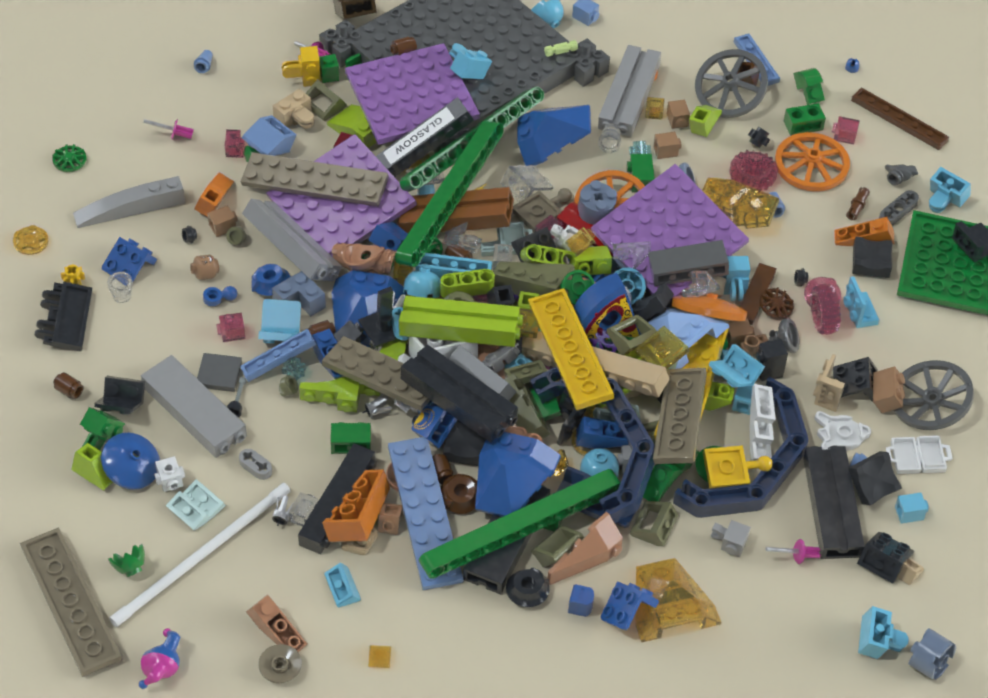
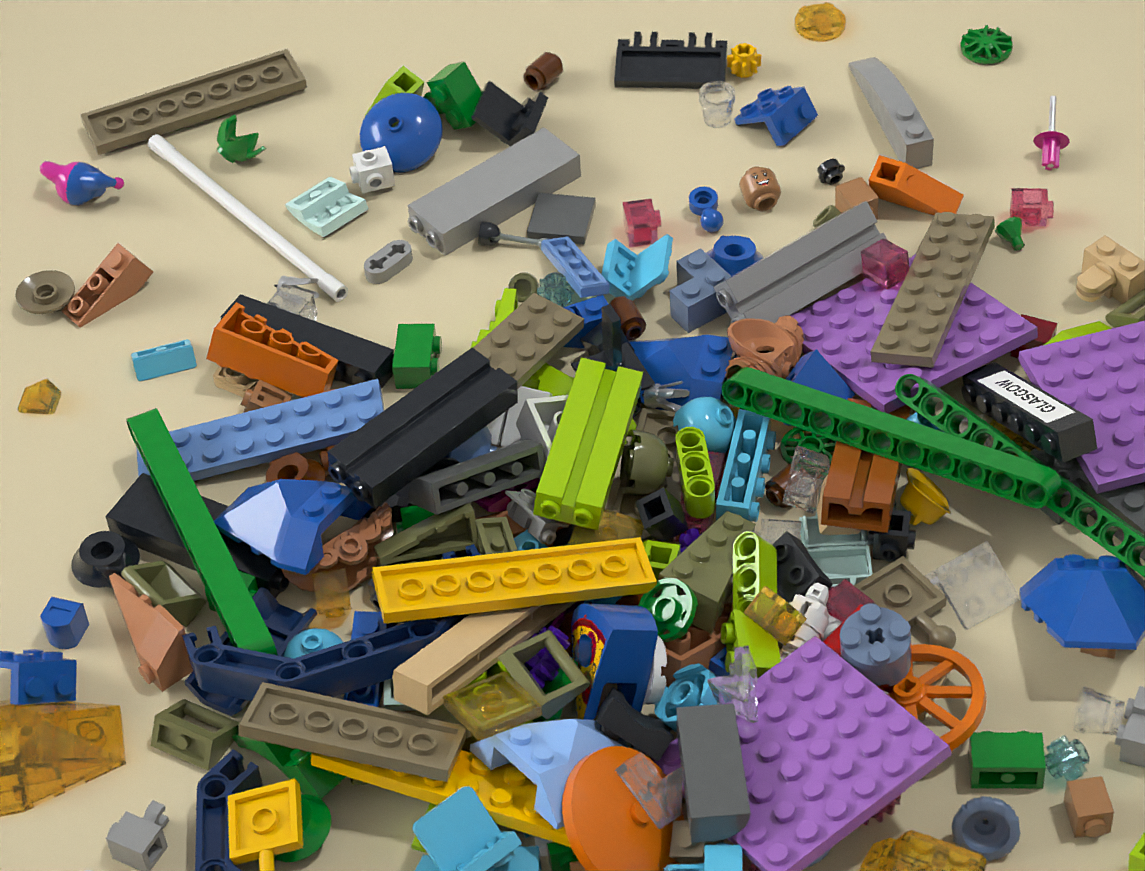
camera: 100 degrees right, 5 degrees down
medium blue slope [242,115,296,156] -> none
none -> clear pink brick [861,238,910,289]

